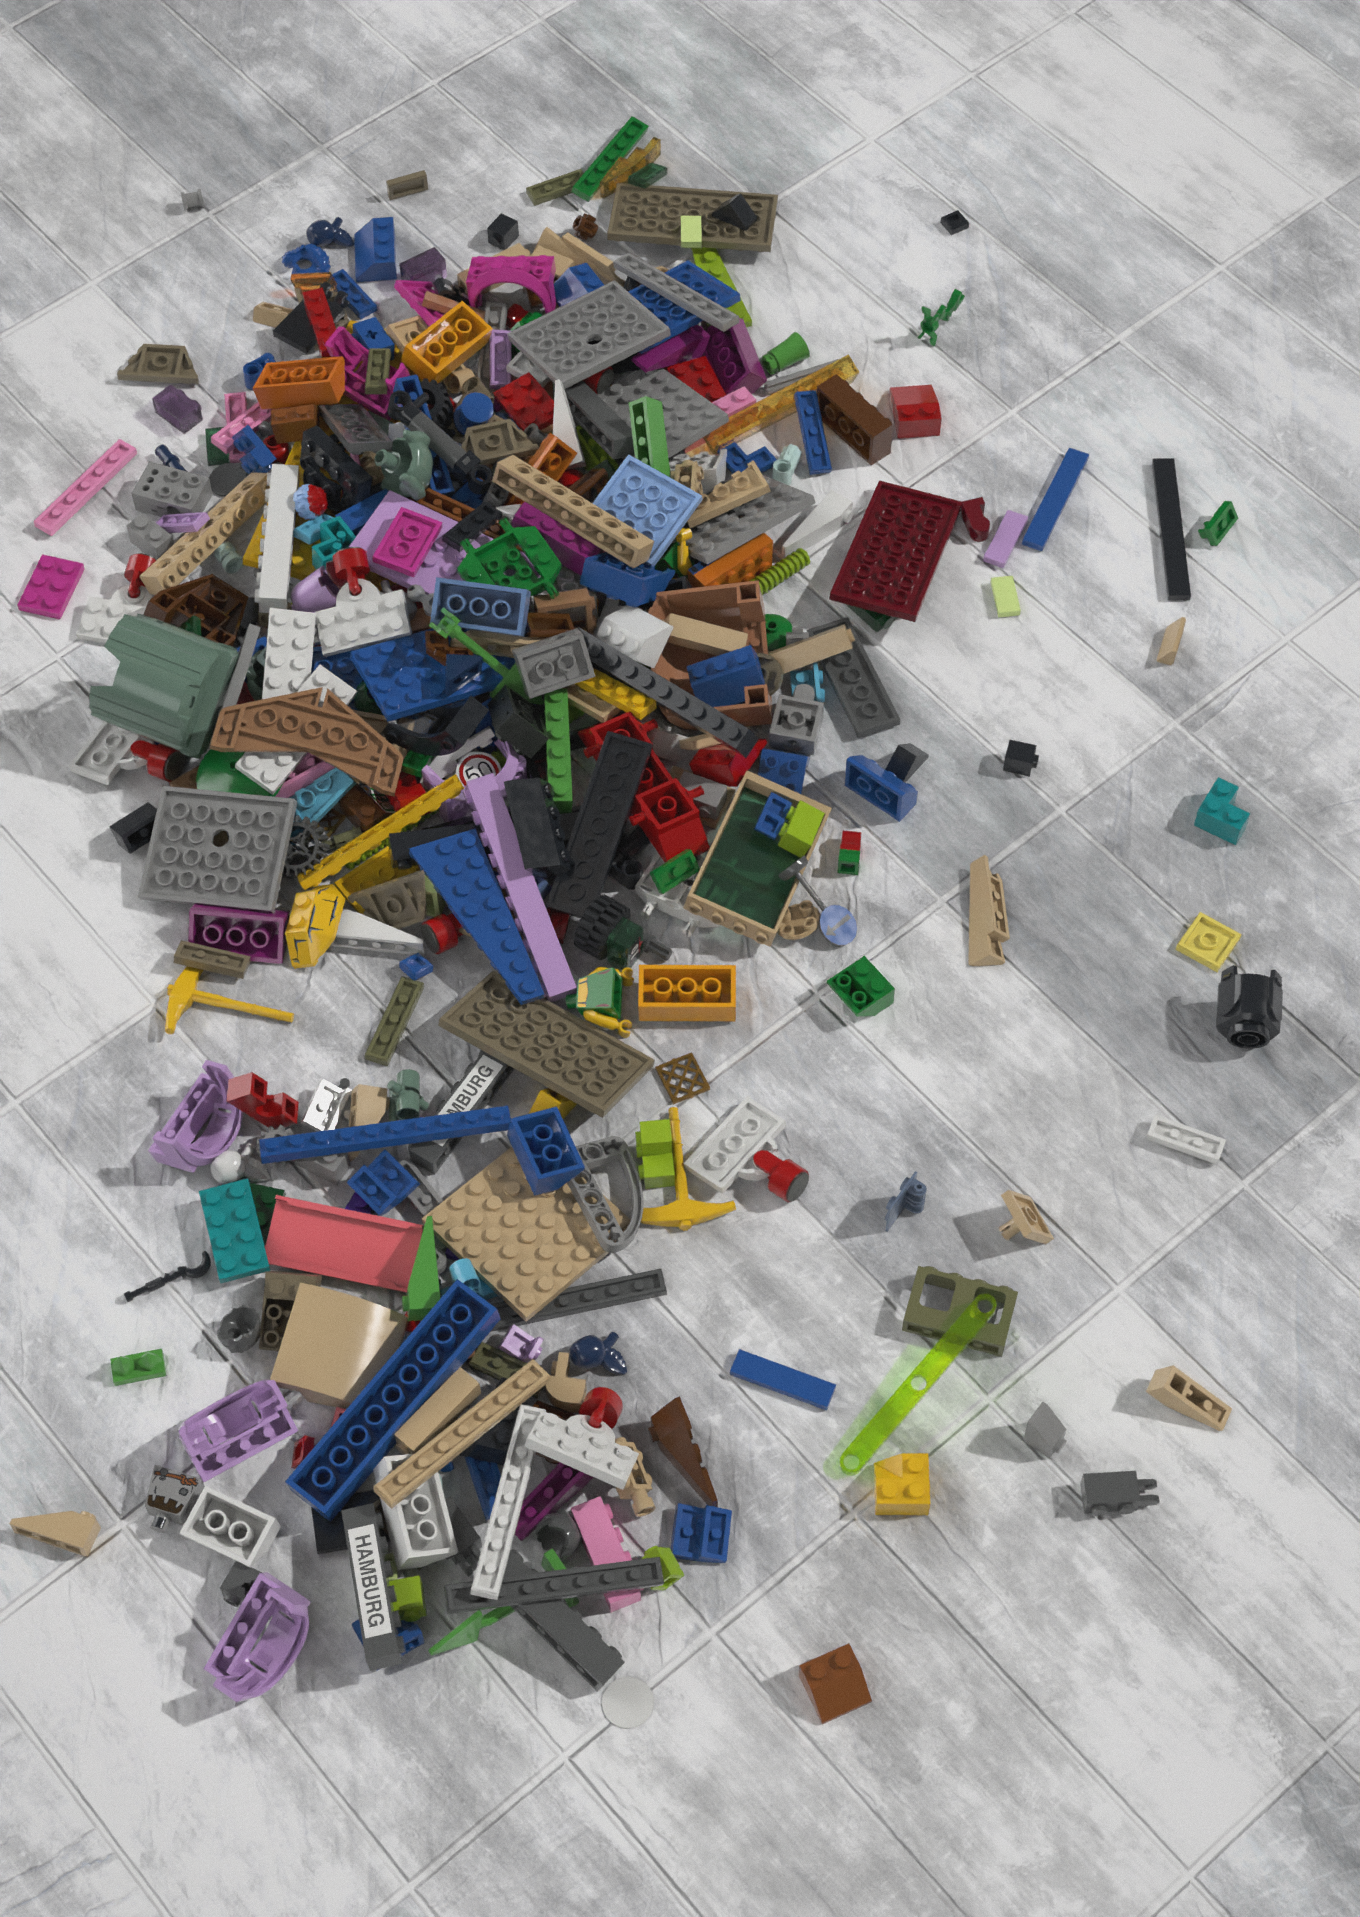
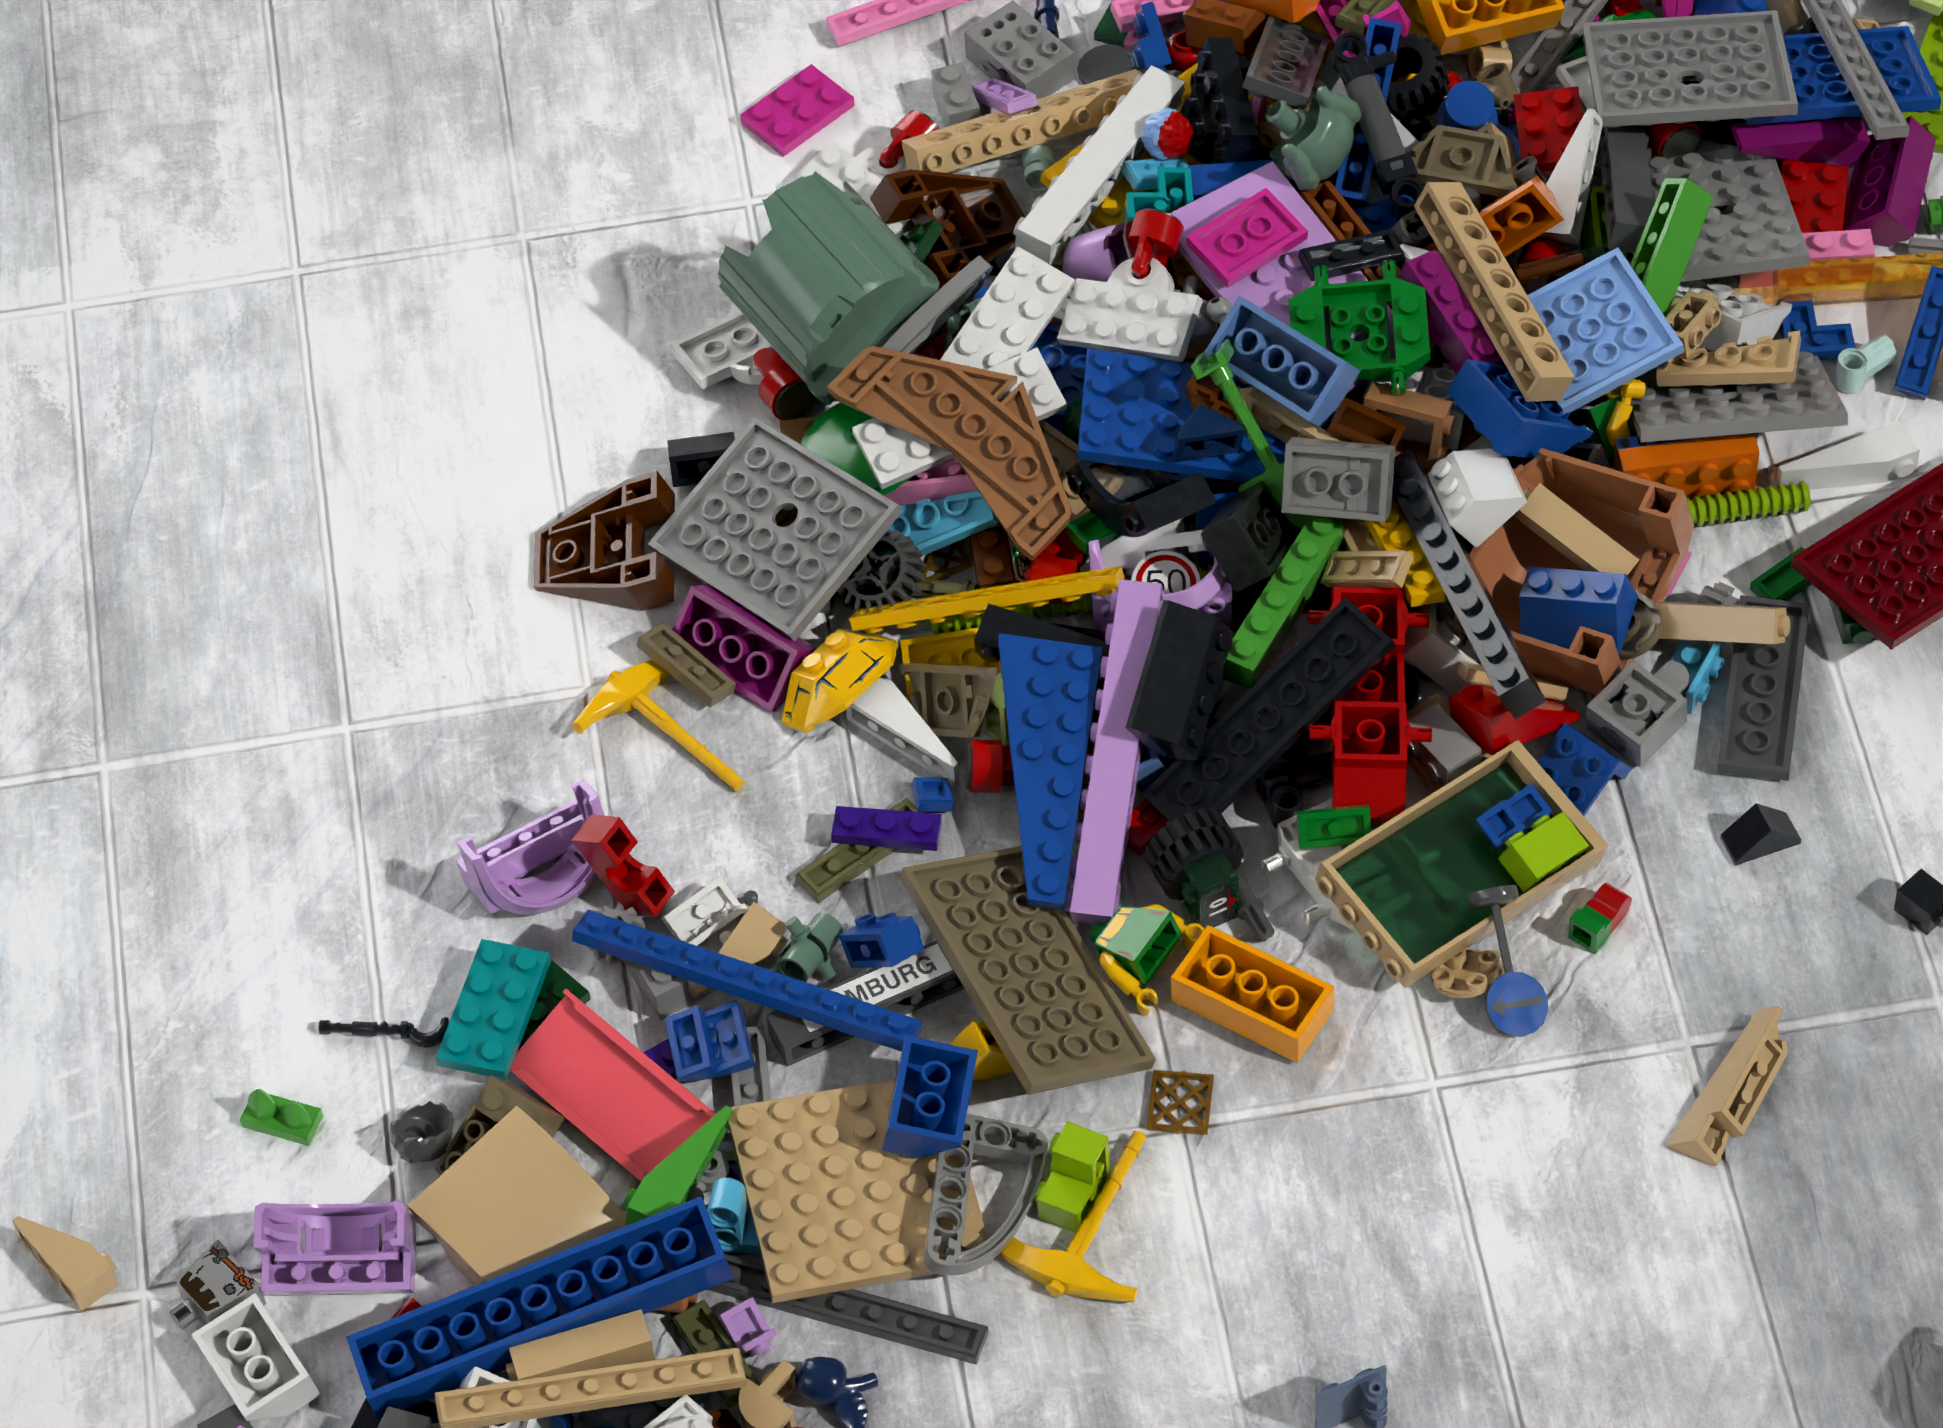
camera: 35 degrees right, 5 degrees down
white piece [211,1143,270,1183] -> none
lavender tile [489,329,511,389] -> none
white plate [684,1096,809,1202] -> none
green dish [765,614,793,651] -> none
green slope [827,956,895,1017] -> none
blue slope [845,755,918,822] -> none
none -> reddish brown wedge [534,471,675,610]
none -> dark purple plate [831,806,942,851]
none -> blue brick [838,913,925,968]
none -> tan tile [1321,551,1414,588]
none -> green tile [1750,547,1811,601]

